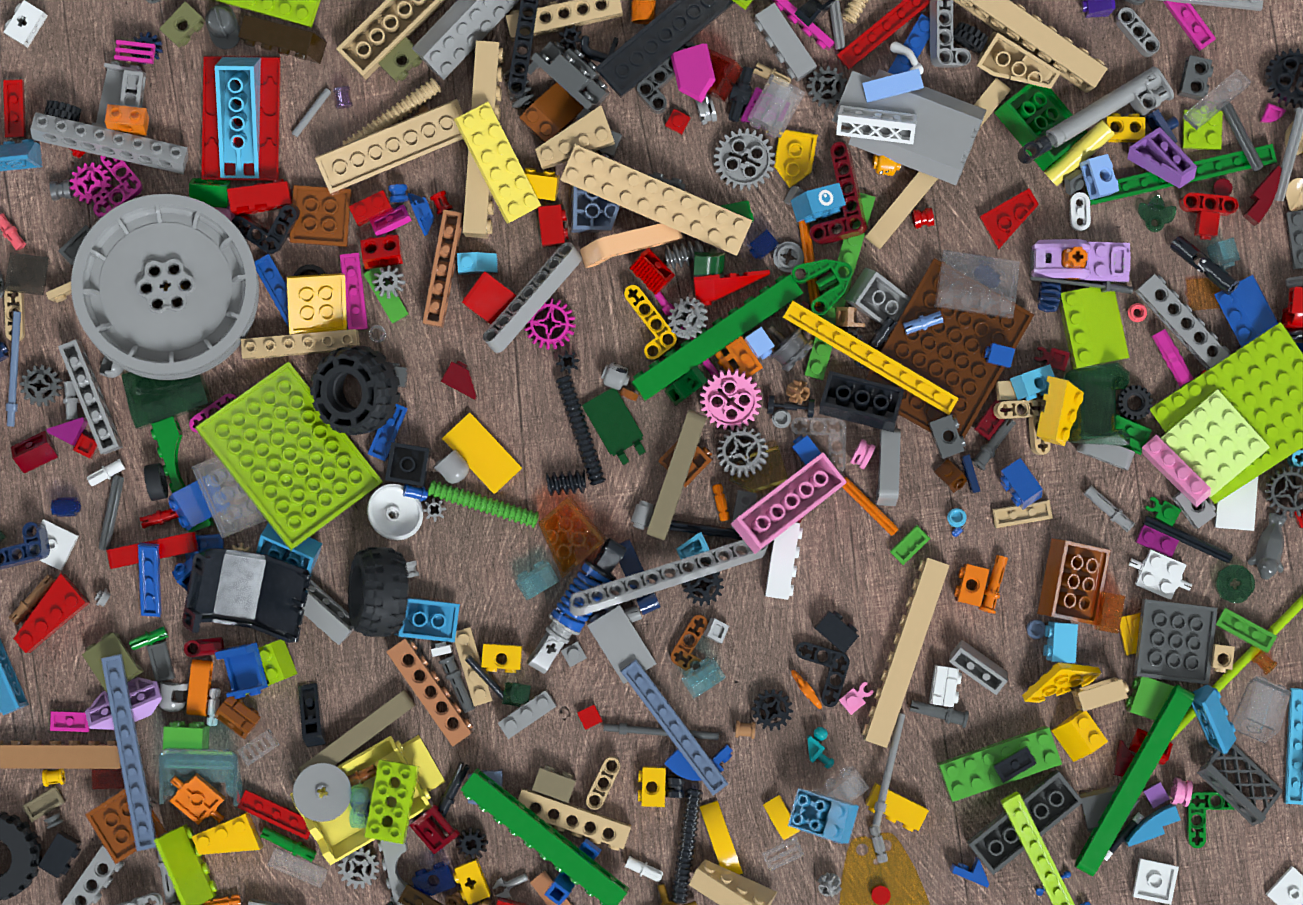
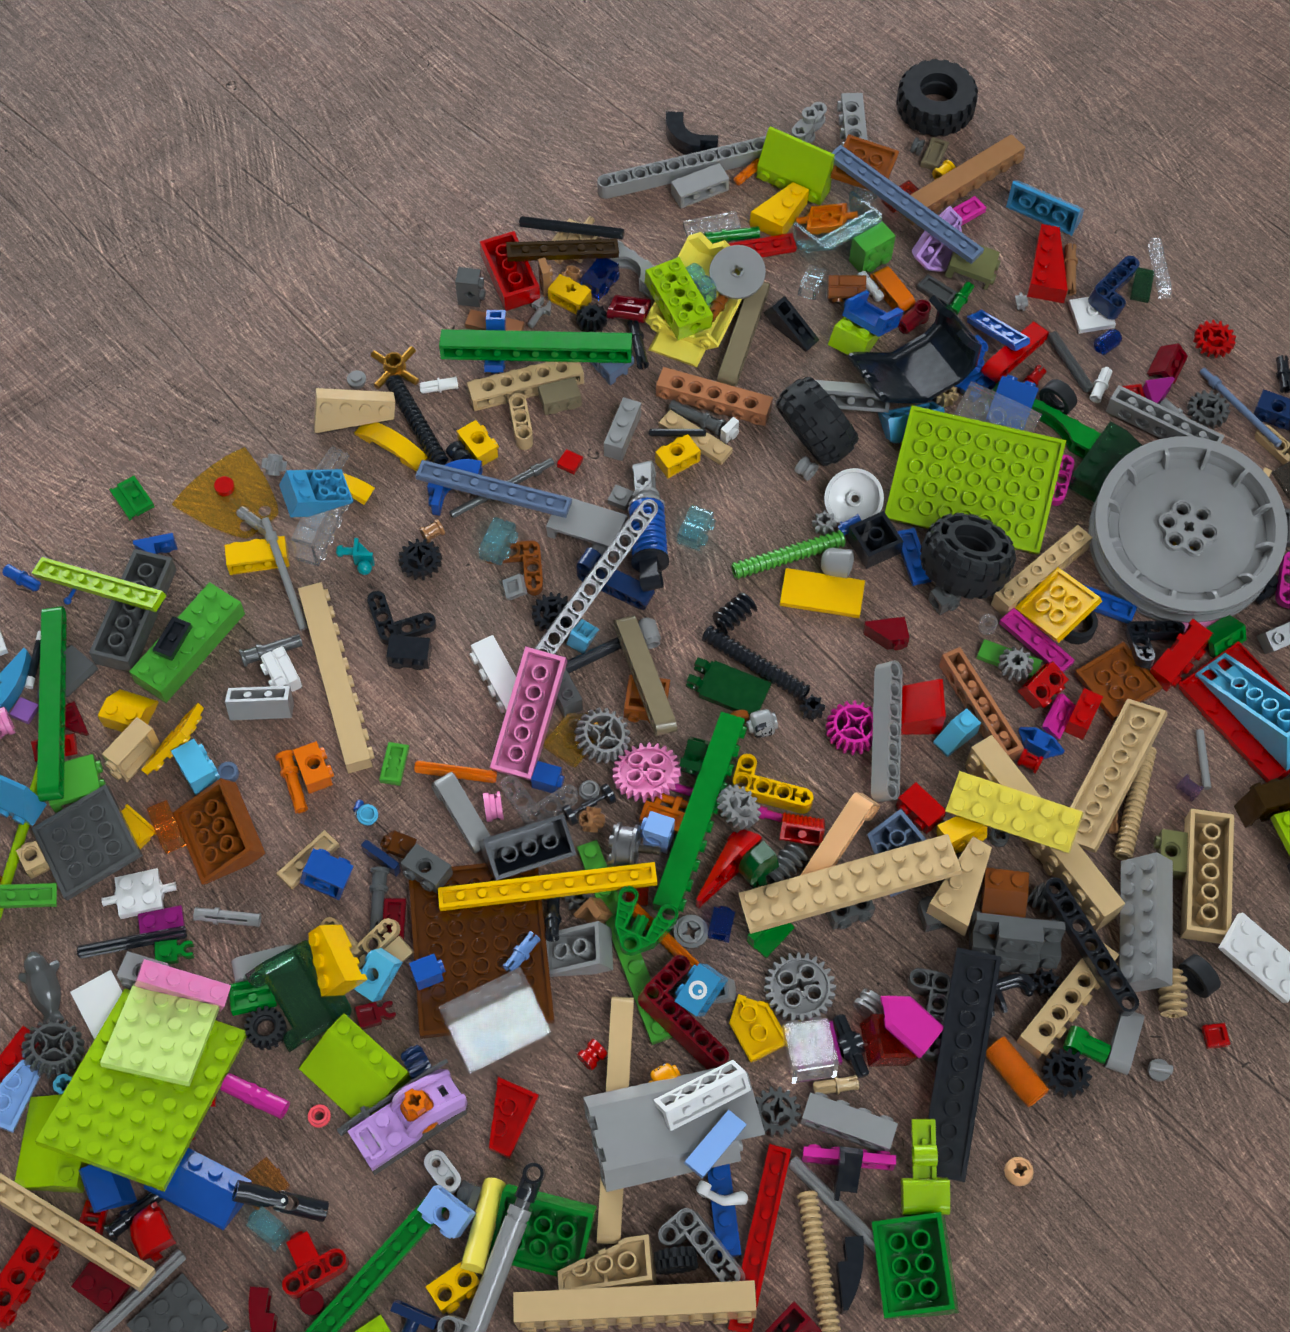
camera: 145 degrees right, 25 degrees down
black brick [38,831,82,879] -> none
light grey helmet [159,682,189,712] -> none
light grey gear [338,846,380,889] -> none
blue wheel [388,184,408,202] -> none
dark azure slope [395,597,460,642] -> none
clear green window [502,682,531,707] -> none
clear orange wedge [538,496,607,578] -> none
red plate [665,109,691,135] -> none
orange axle [712,484,730,521] -> none
orange piece [791,670,822,709] -> none
bright pink plate [839,682,874,715] -> none
medium lavender wedge [1127,127,1197,188] -> none
light grey brick [1134,274,1231,370] -> none
clear green plate [1138,194,1177,232] -> none
clear green plate [1215,565,1255,603] -> none

